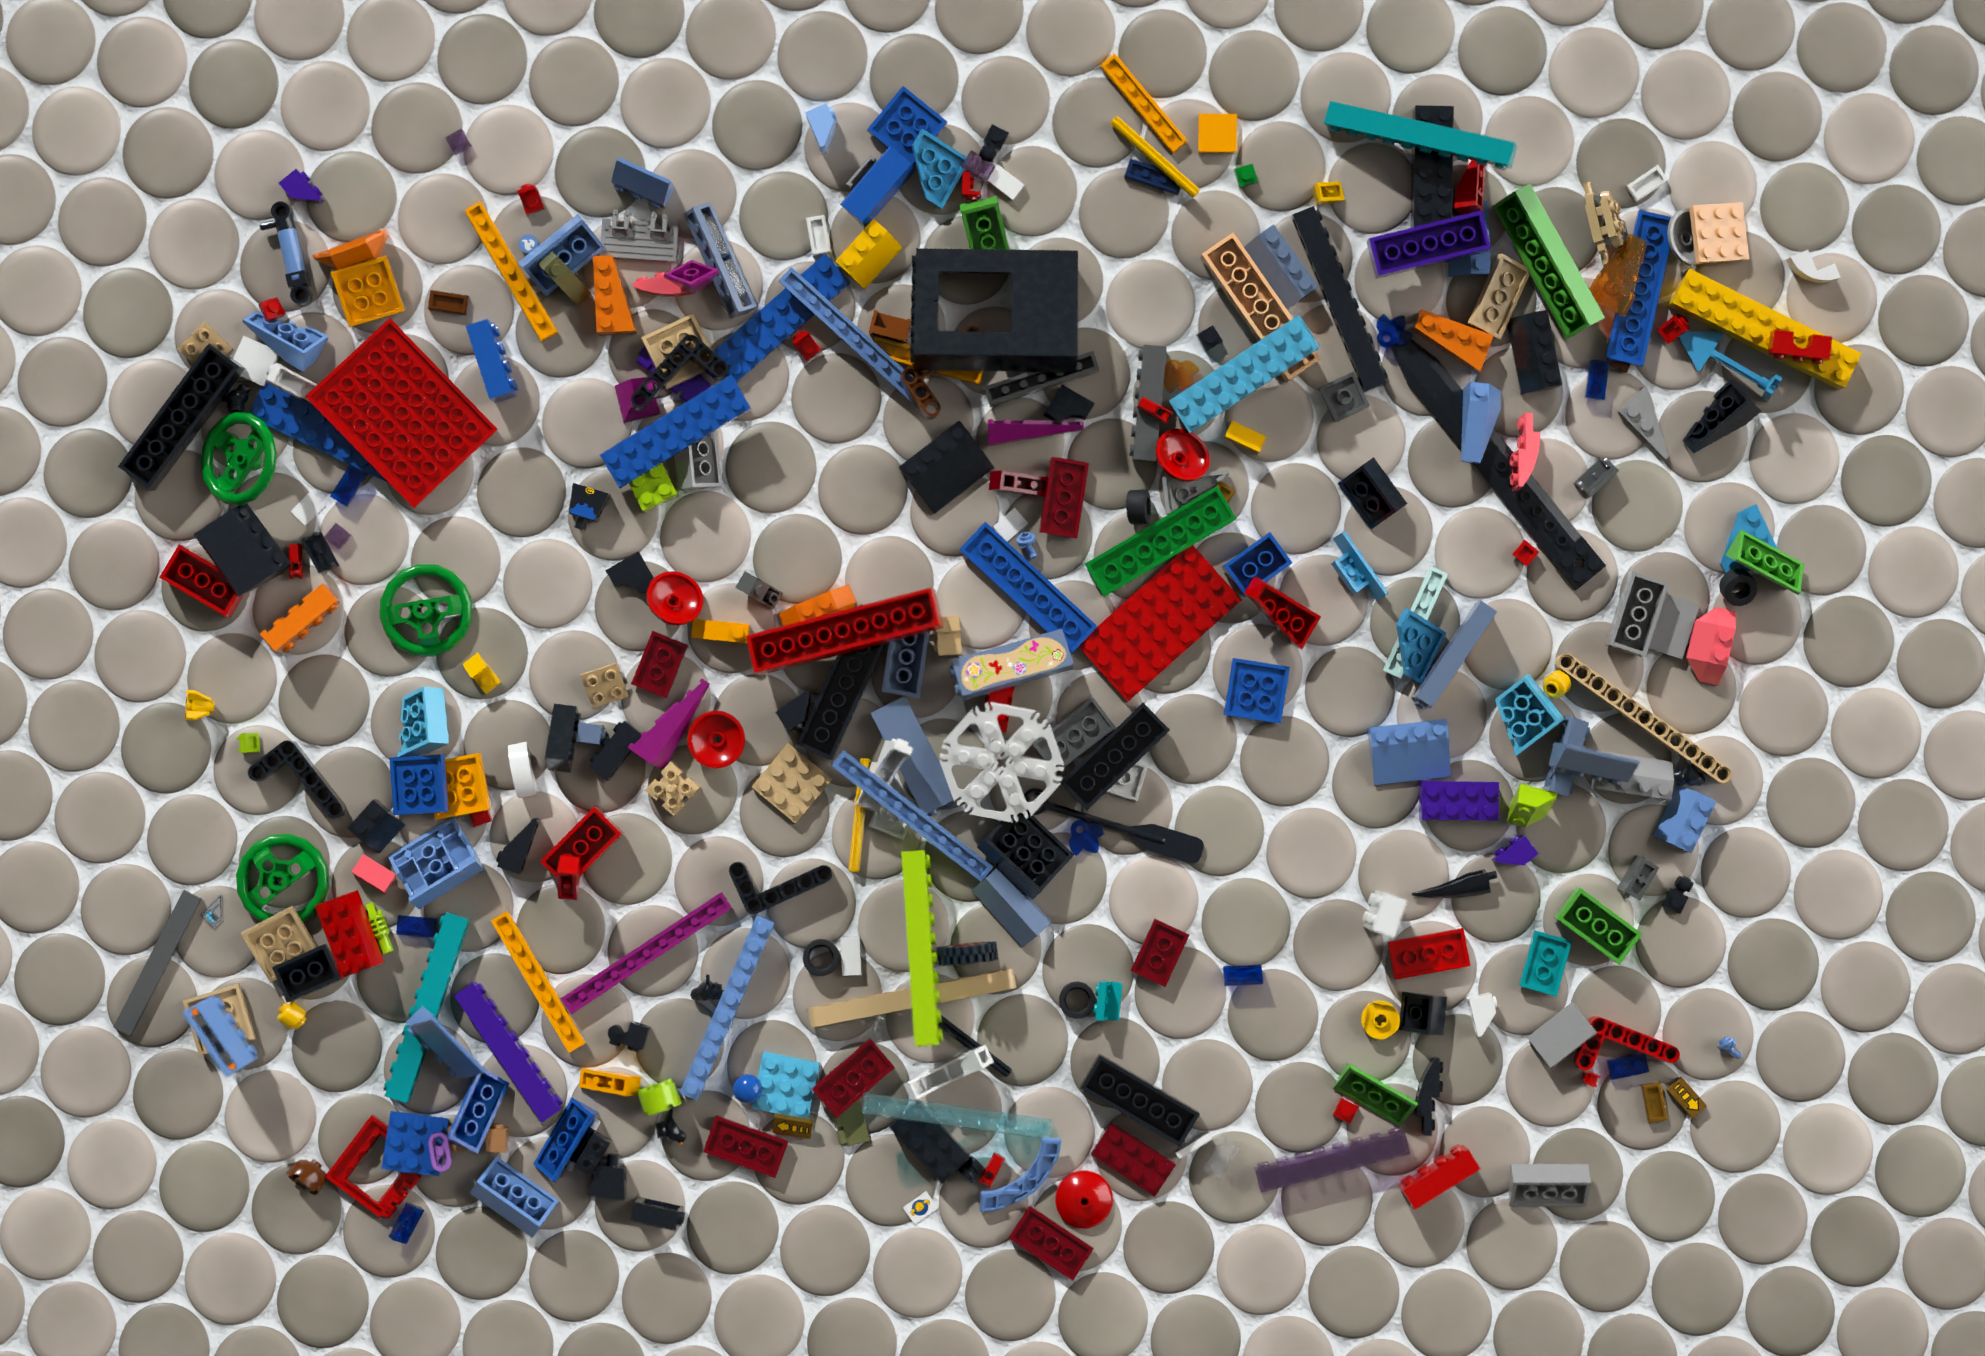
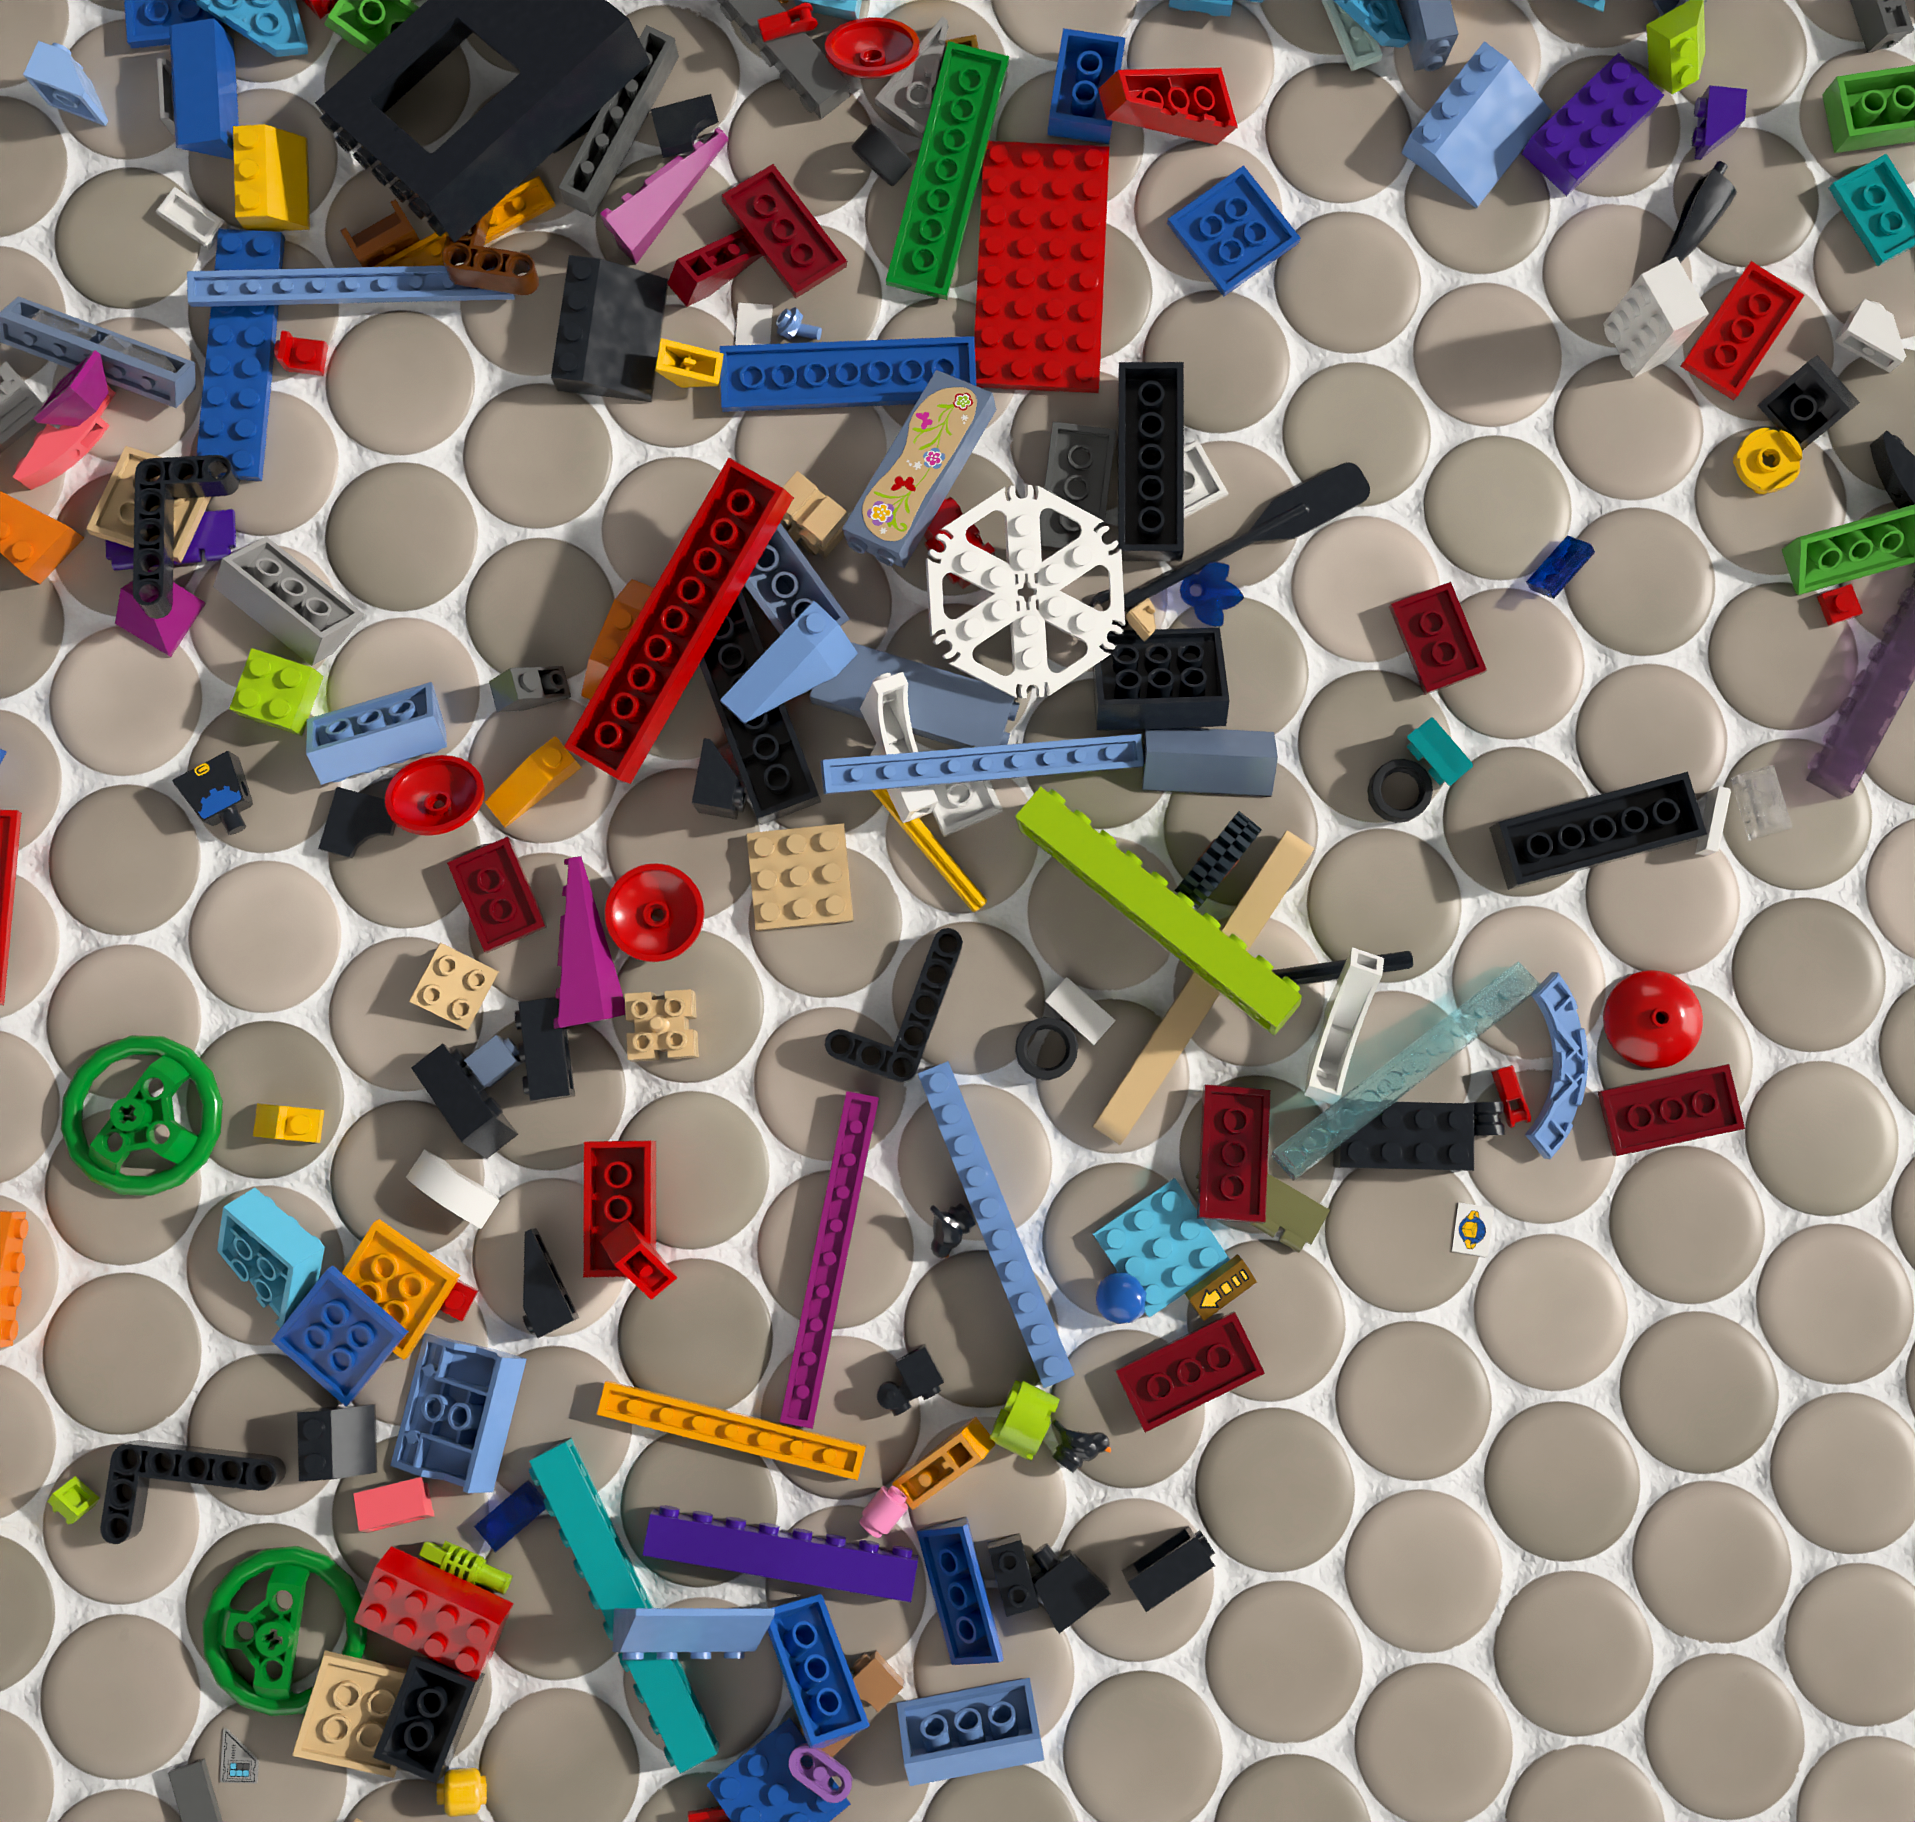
camera: 45 degrees left, 5 degrees down
black bar [565,1118,601,1172] -> none
blue plate [600,375,752,488] -> none
dark red plate [1090,1121,1176,1197] -> none
none -> medium blue slope [306,682,447,785]
none -> yellow slope [655,338,724,388]
none -> medium blue wedge [720,601,858,724]
none -> bright pink brick [859,1486,908,1538]
none -> tan tile [1125,598,1156,641]

